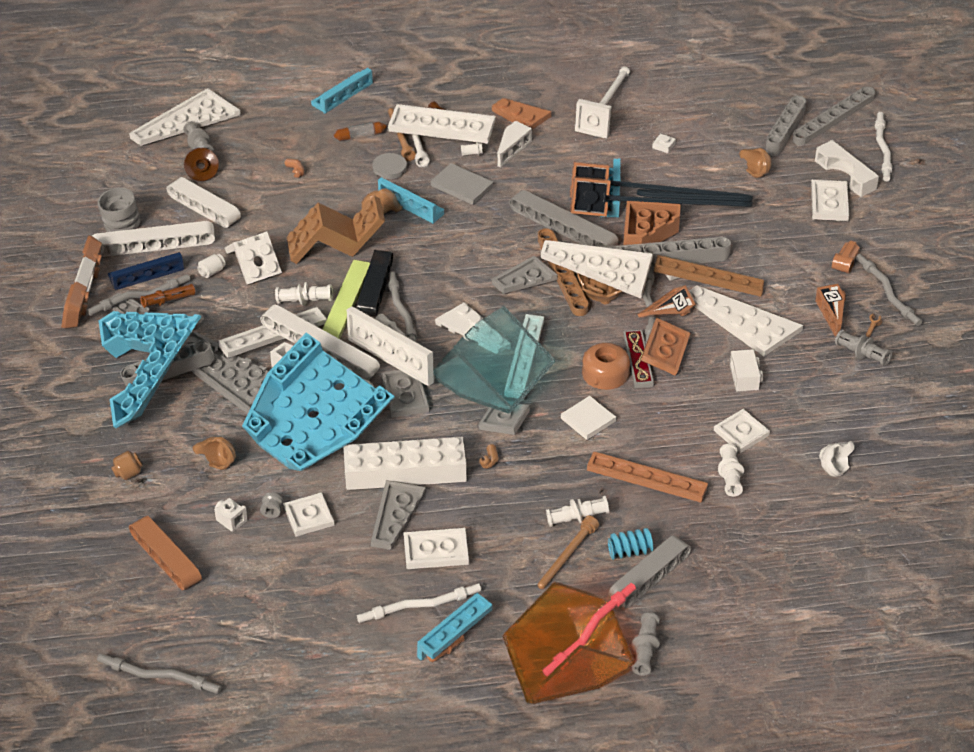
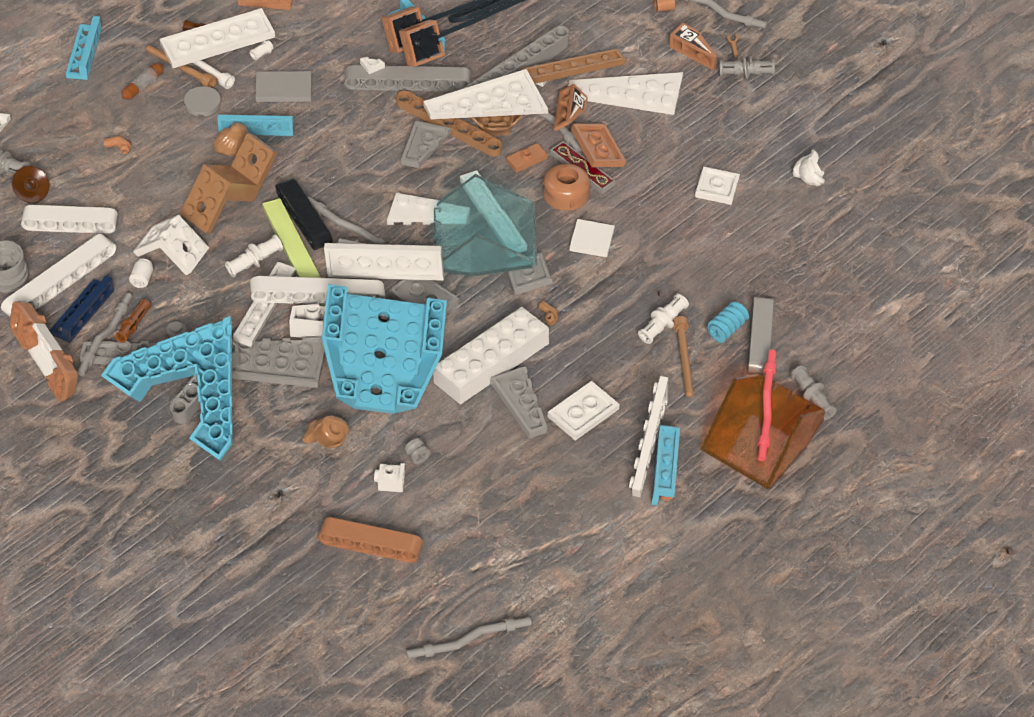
camera: 40 degrees left, 5 degrees up
medium nougat head [111,451,143,480] -> none
white tile [283,493,335,537] -> none
white bar [357,584,481,623] -> none
white slope [498,121,532,167] -> none
nougat plate [587,452,708,502] -> none
nougat brick [624,201,680,245] -> none
white piece [718,444,744,497] -> none
white brick [730,350,763,391] -> none
none -> white tile [360,57,385,74]
none -> nougat plate [506,143,548,173]
none -> white wing [629,376,668,497]

